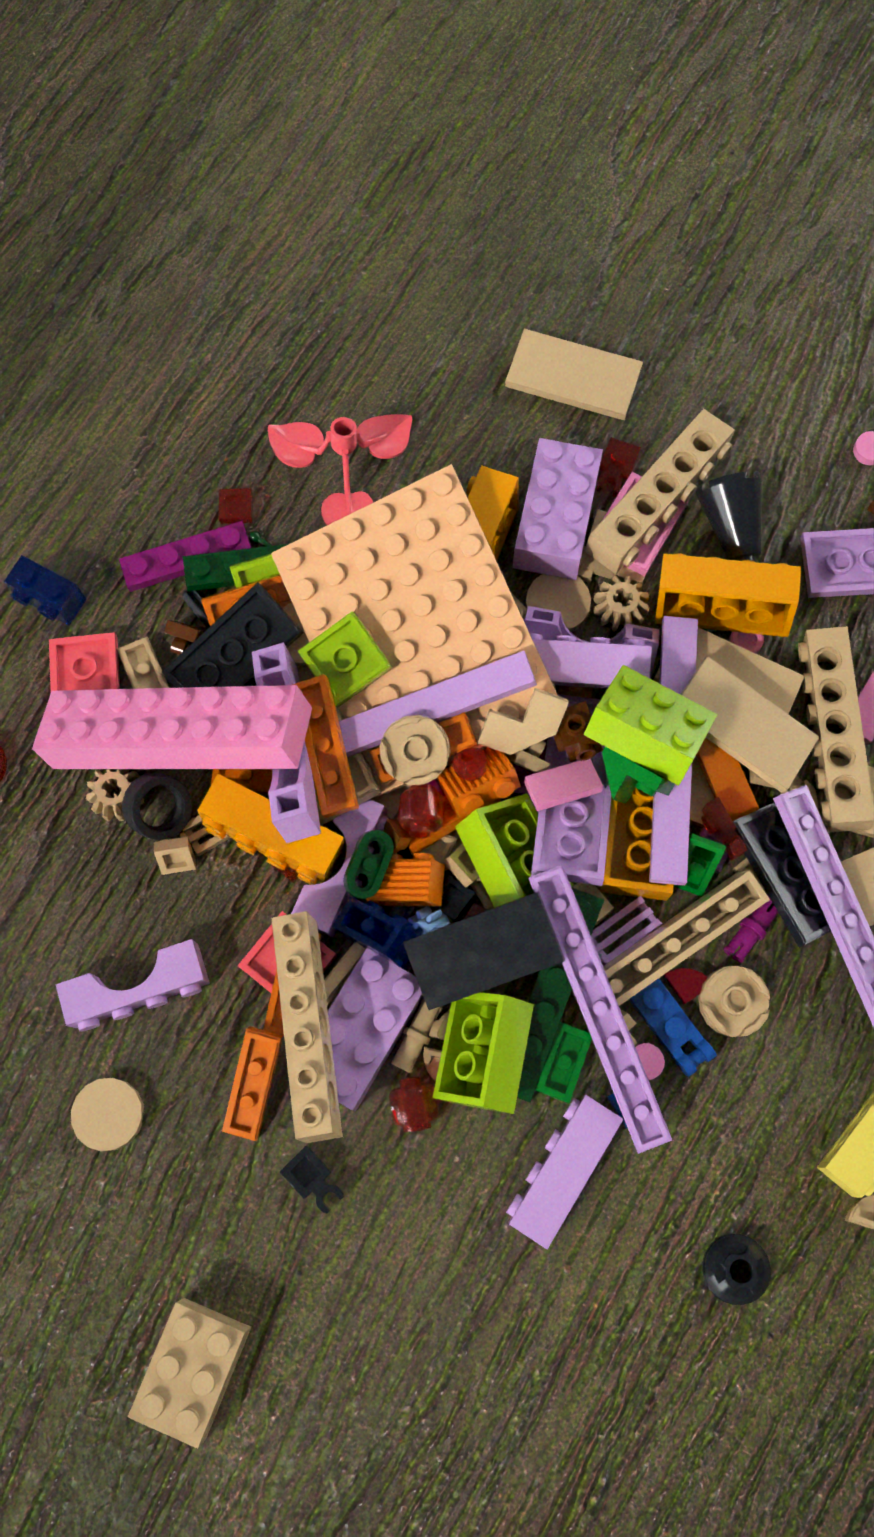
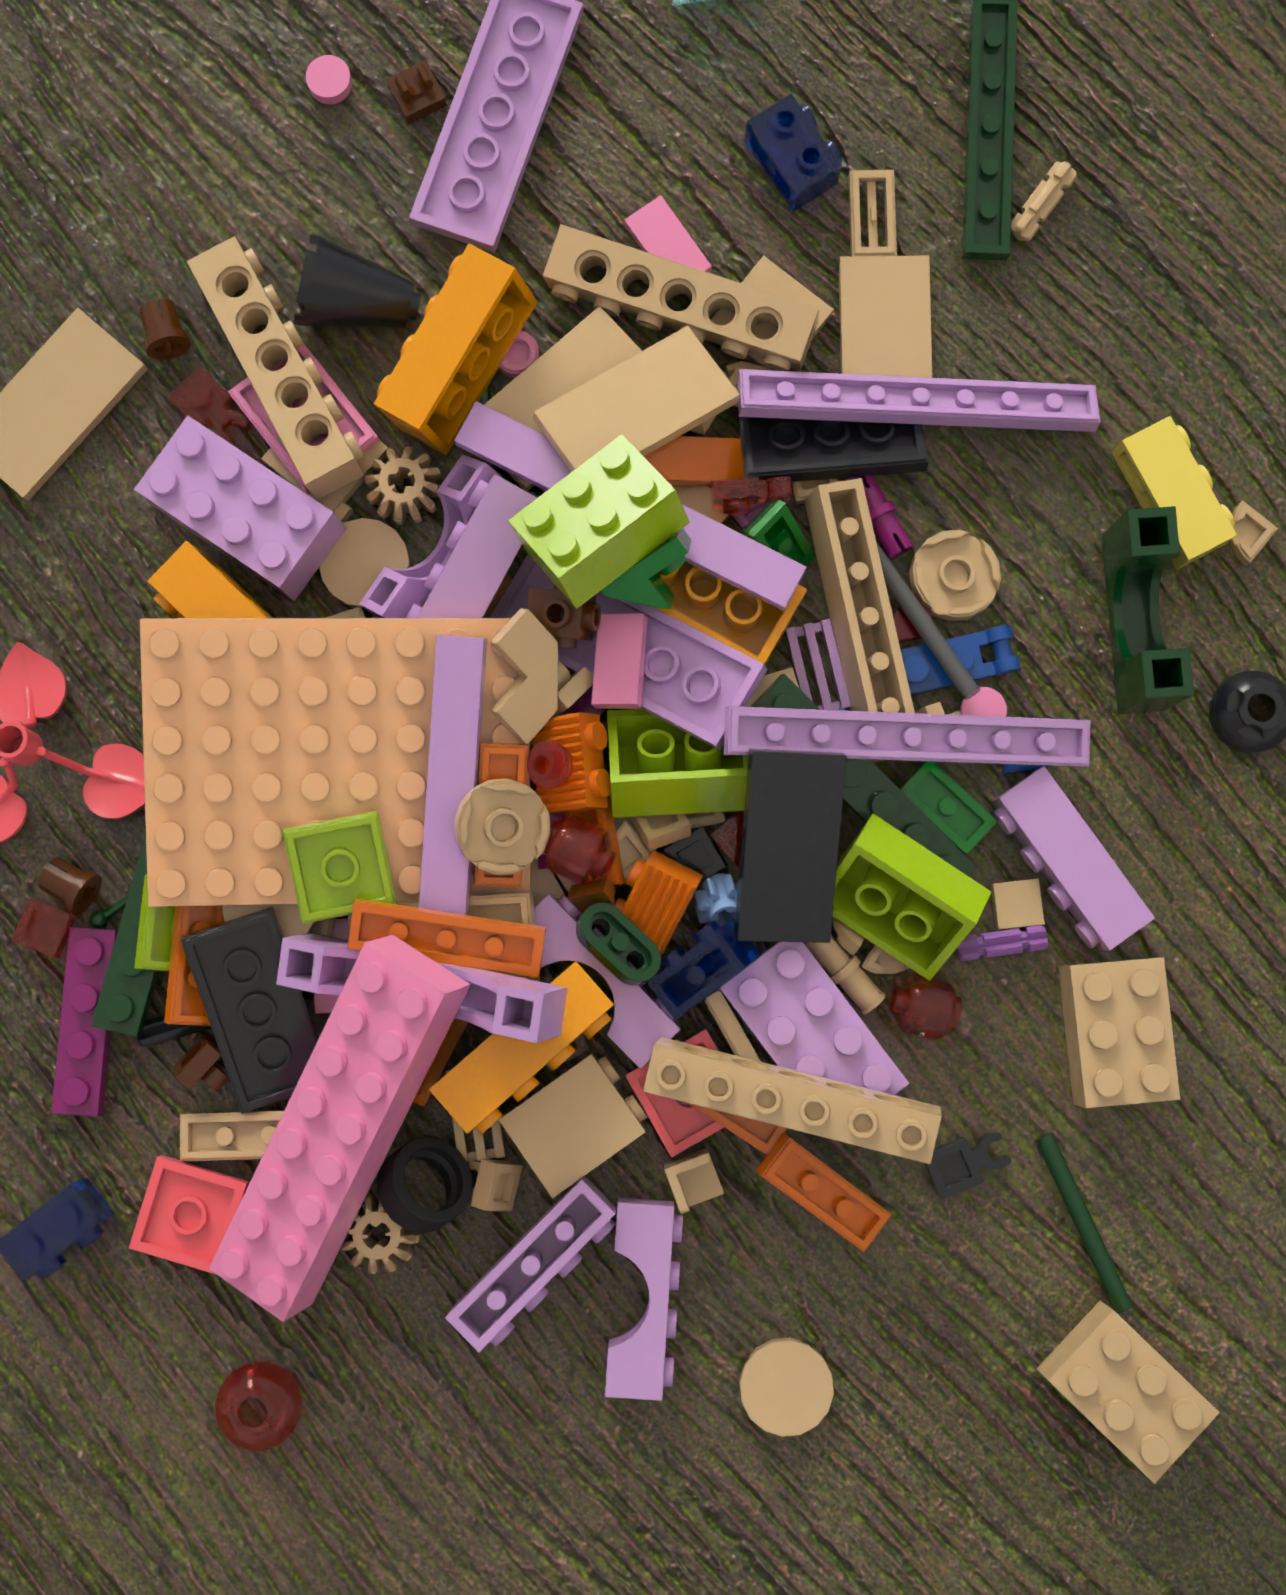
camera: 70 degrees left, 10 degrees up
none -> reddish brown bush [37,857,102,916]
none -> reddish brown bush [140,299,191,360]
none -> lavender brick [445,1176,617,1353]
none -> tan panel [499,1053,648,1198]
none -> tan panel [664,1148,724,1214]
none -> dark grey bar [877,543,980,700]
none -> medium lavender axle [956,925,1048,961]
none -> tan tile [990,878,1045,930]
none -> dark green bar [1035,1132,1133,1313]
none -> tan brick [1058,957,1180,1108]
none -> dark green arch [1101,506,1194,714]

